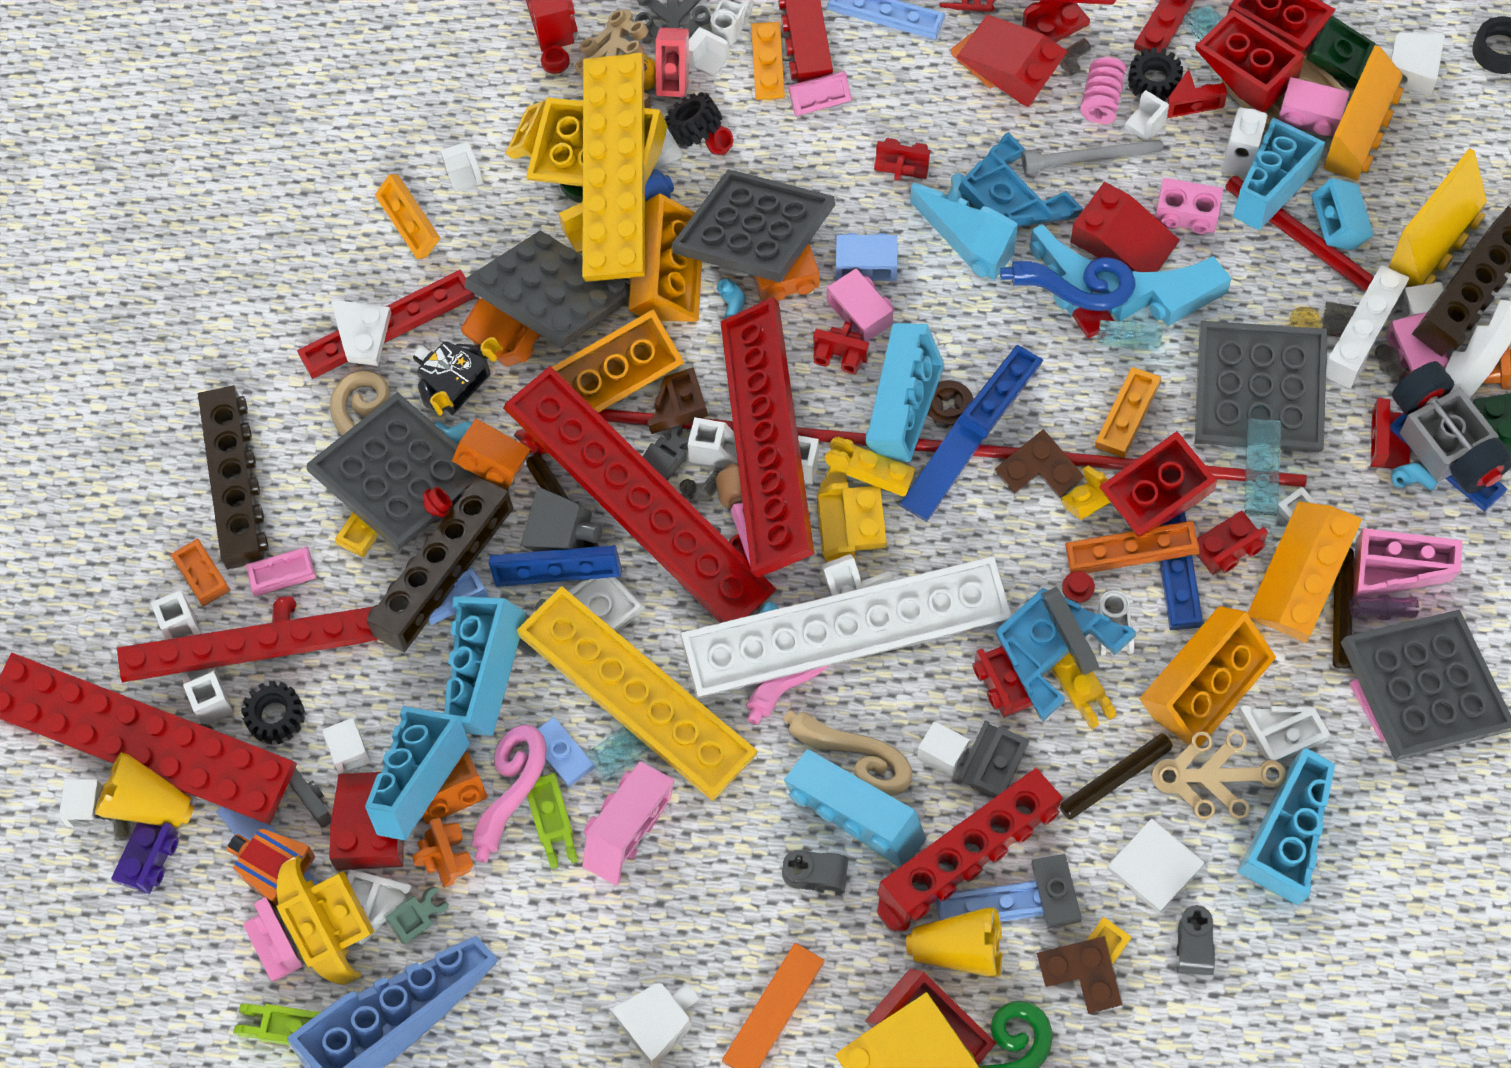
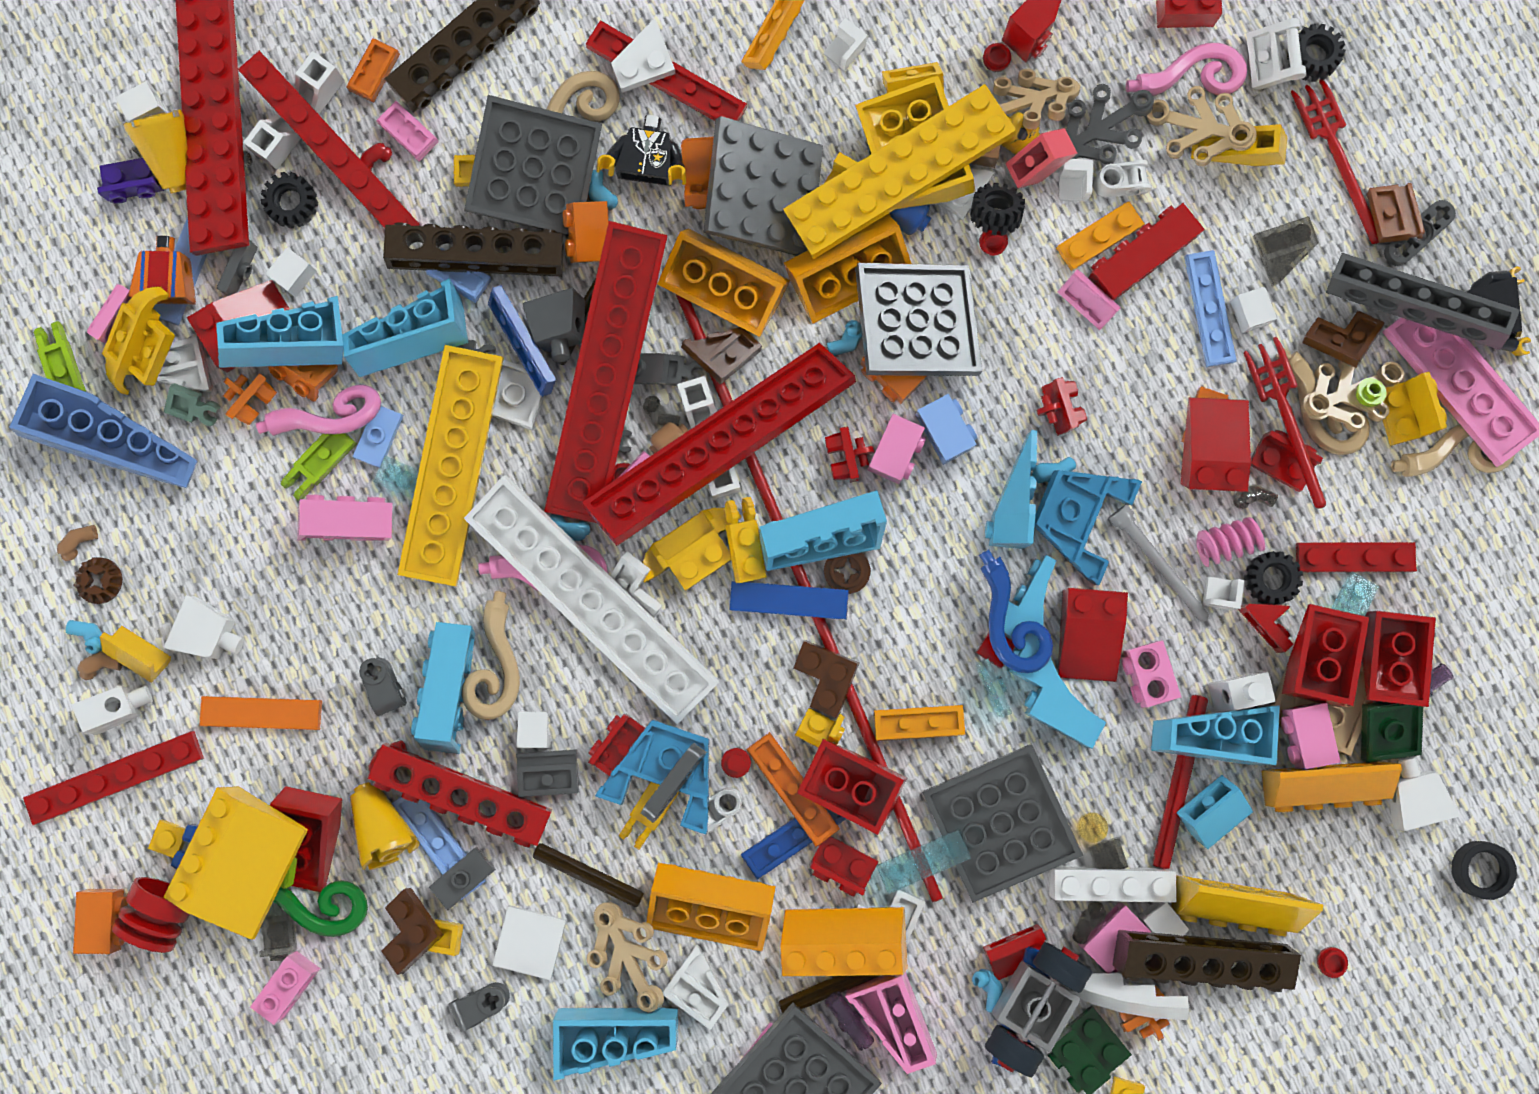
camera: 55 degrees right, 20 degrees up
red plate [423,487,452,517] -> none
blue tile [958,345,1043,439] -> none

